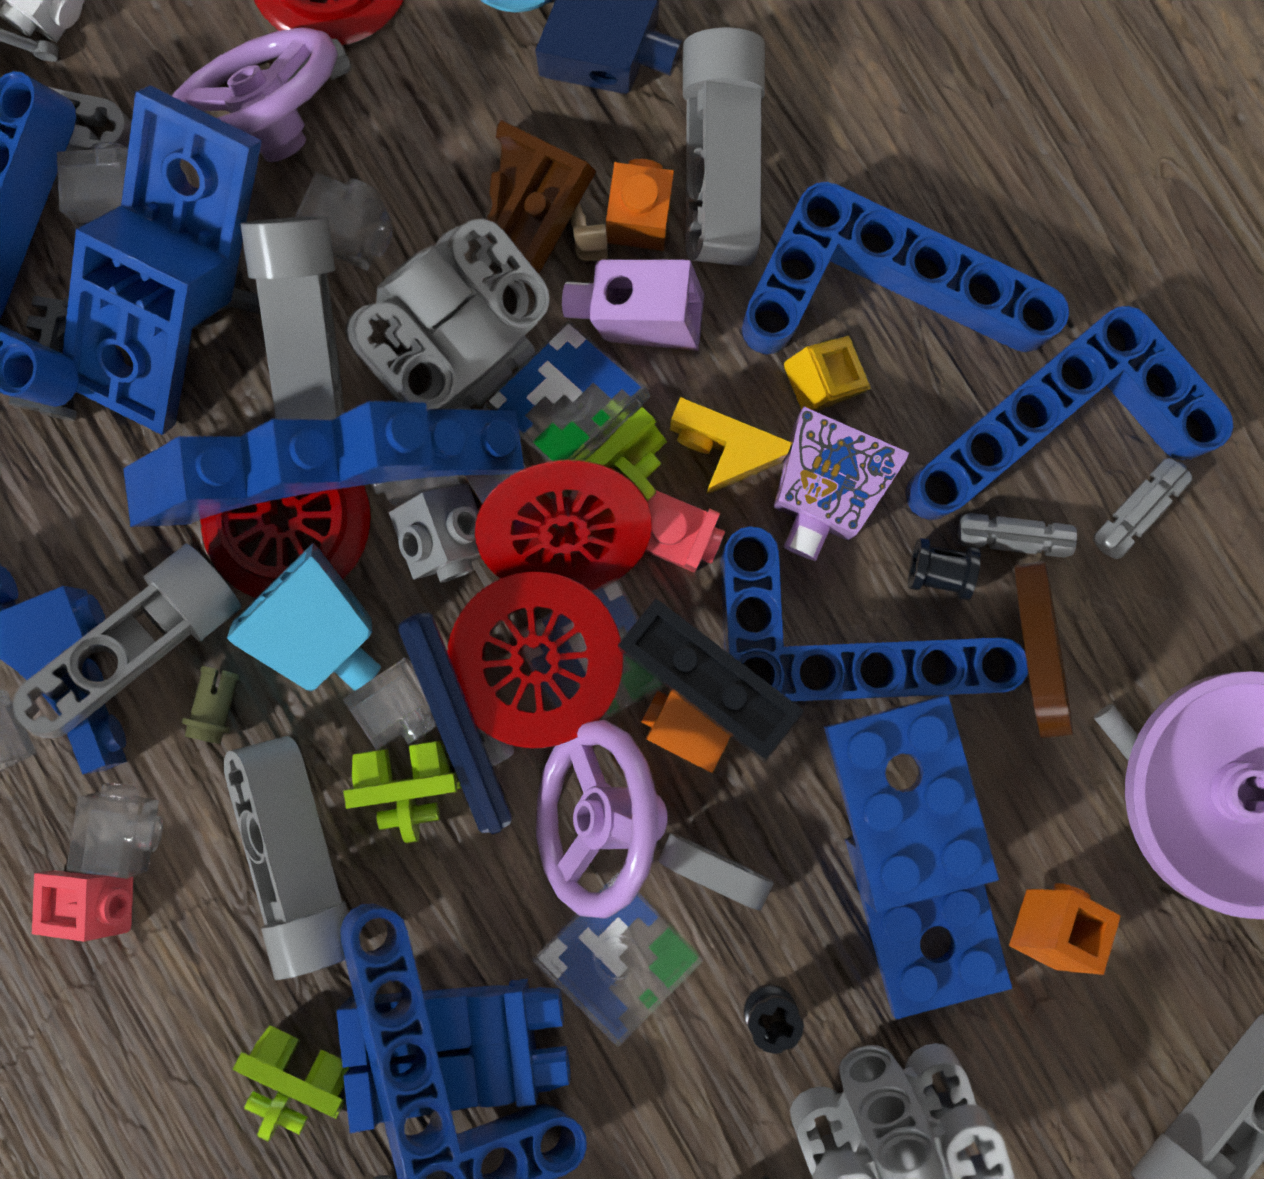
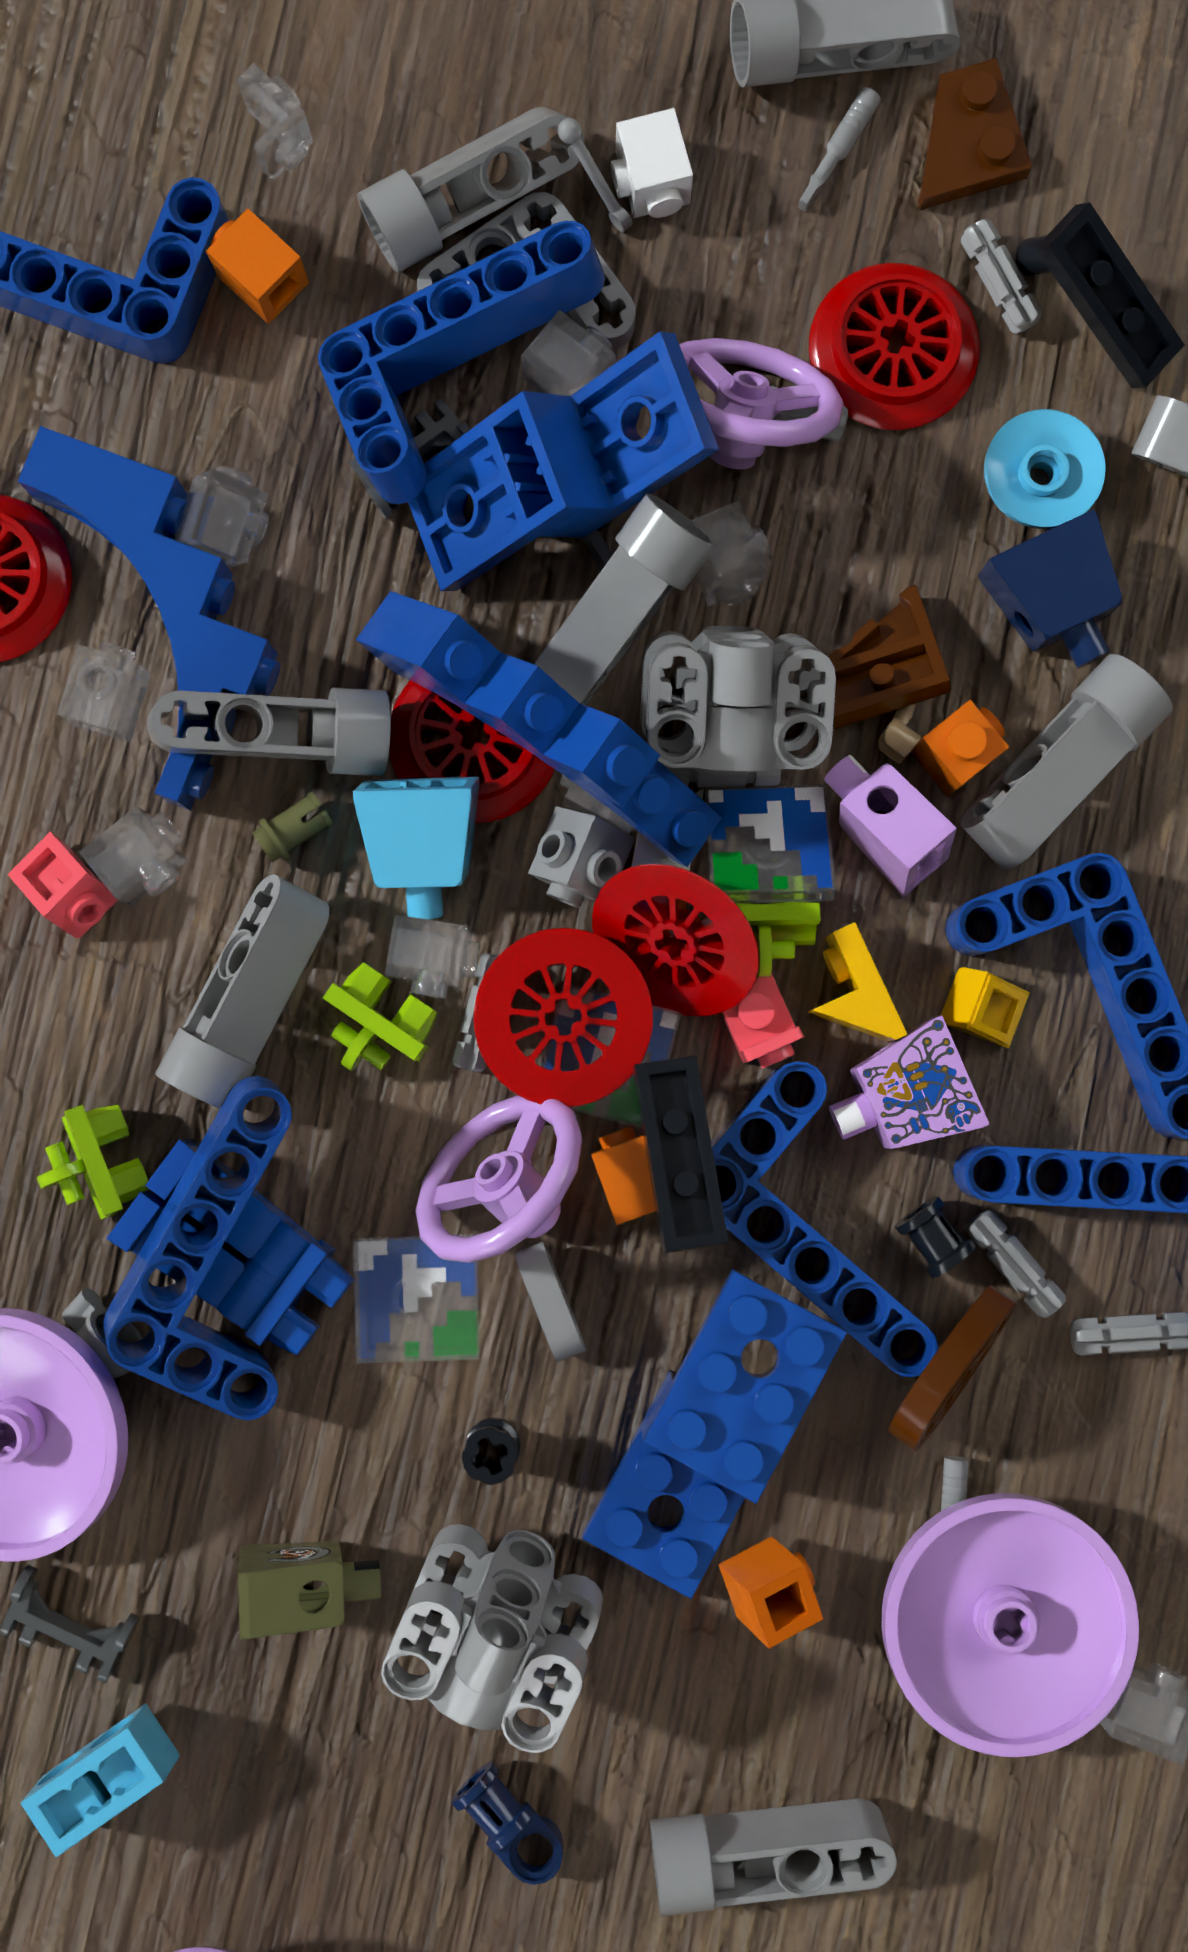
camera: 45 degrees right, 0 degrees up
dark blue axle [398,613,512,835] -> none

